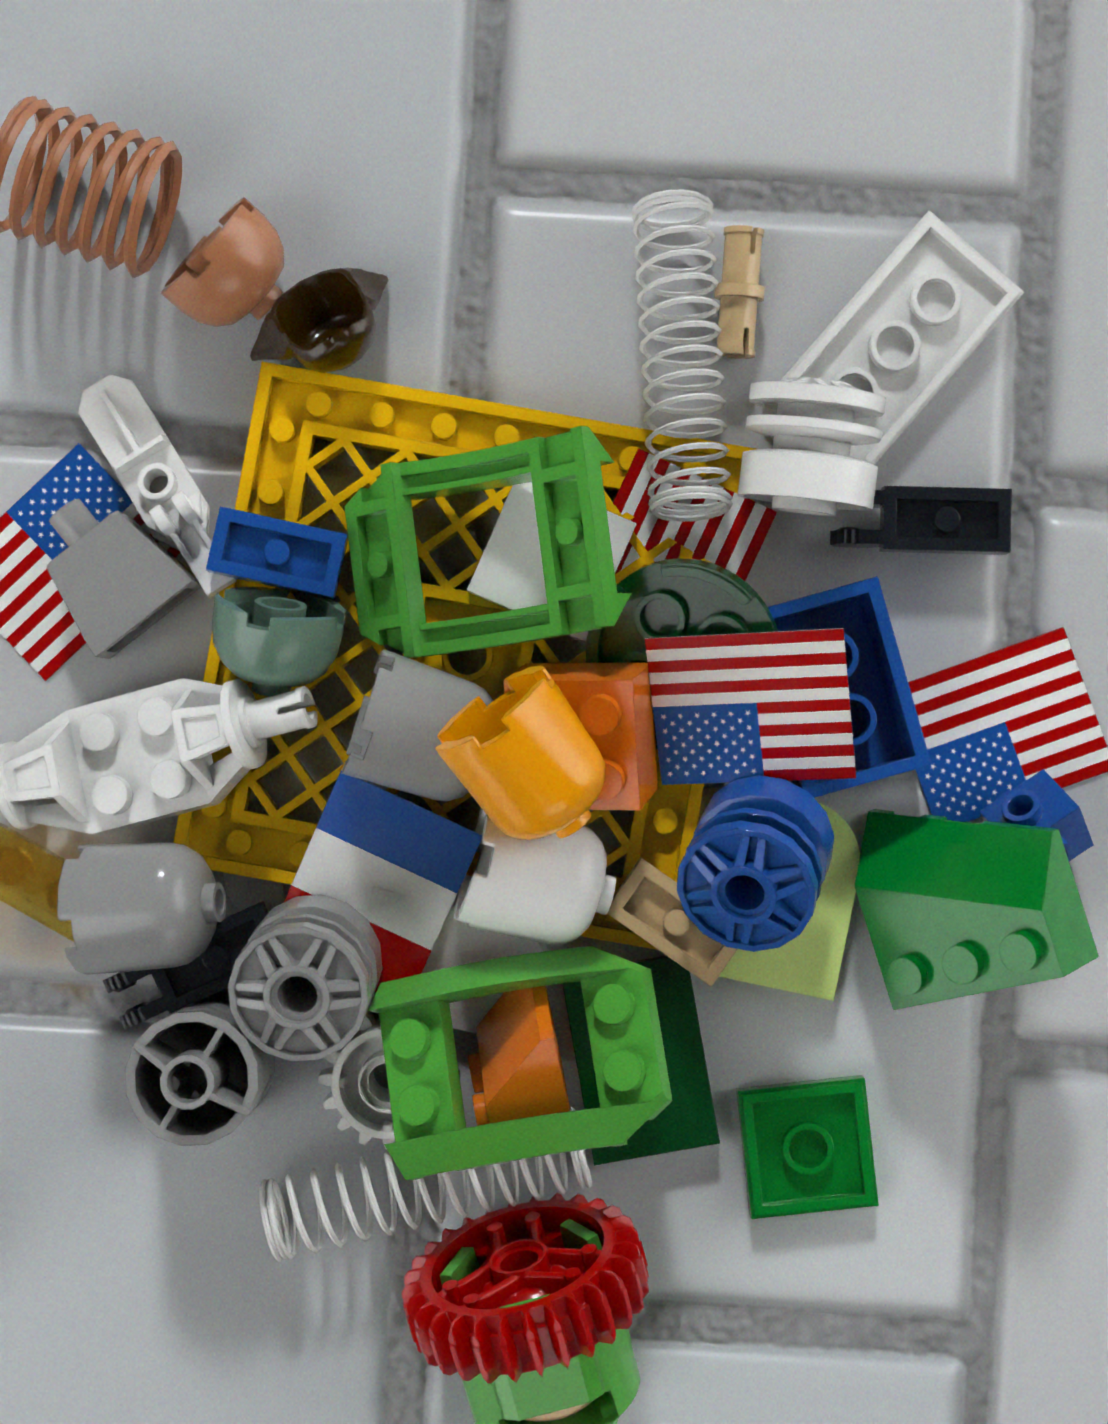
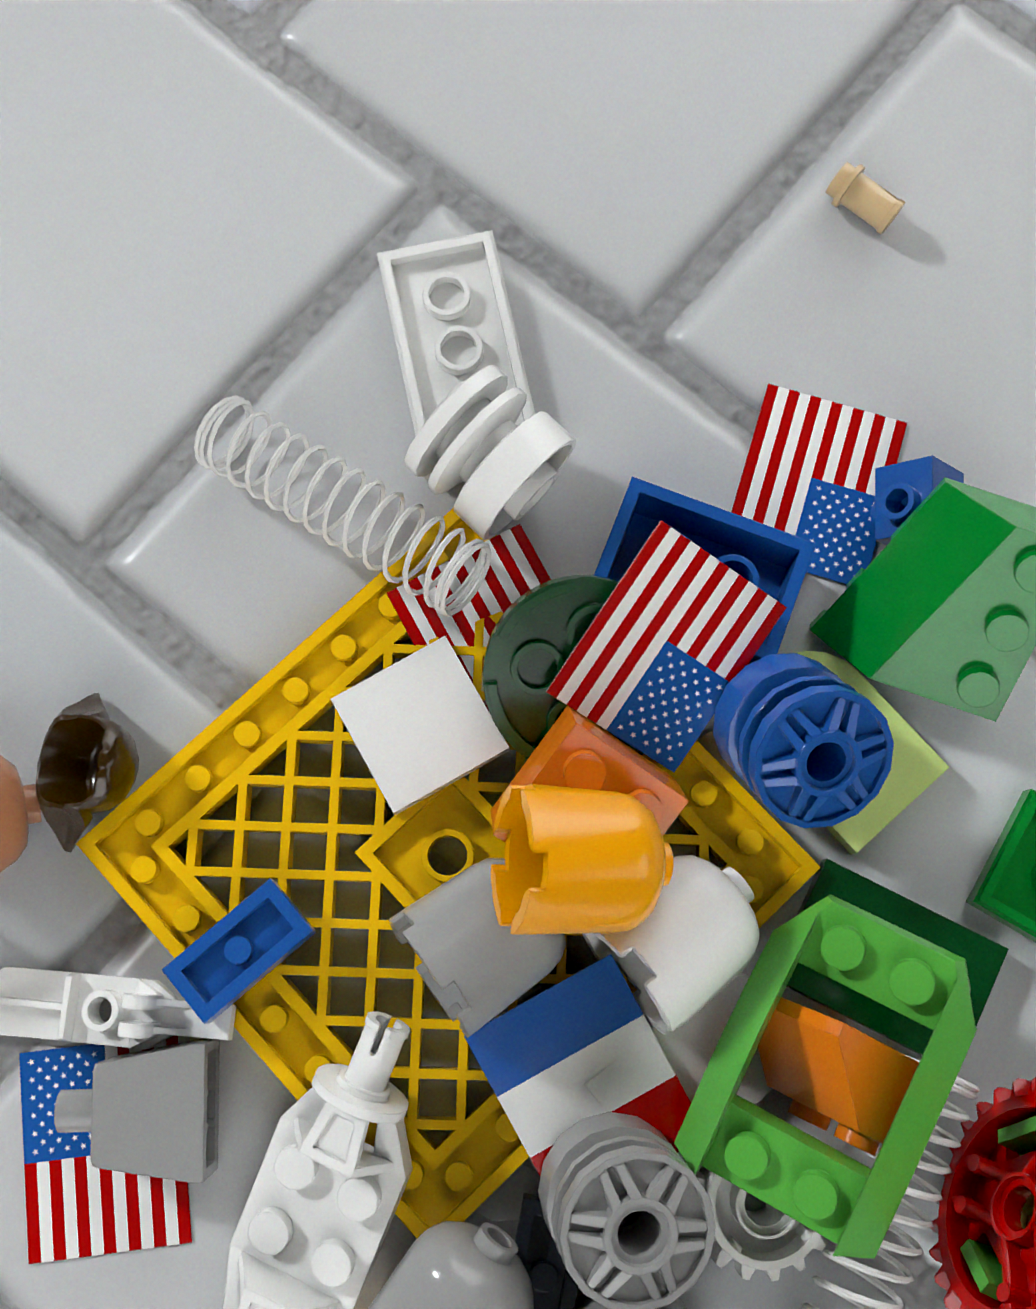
camera: 50 degrees left, 10 degrees down
sand green cylinder [212,587,346,697] -> none
bright green wedge [345,426,632,658] -> none
tan plate [607,857,737,987] -> none
tan pin [714,225,765,359] -> none
black hinge [830,486,1012,555] -> none

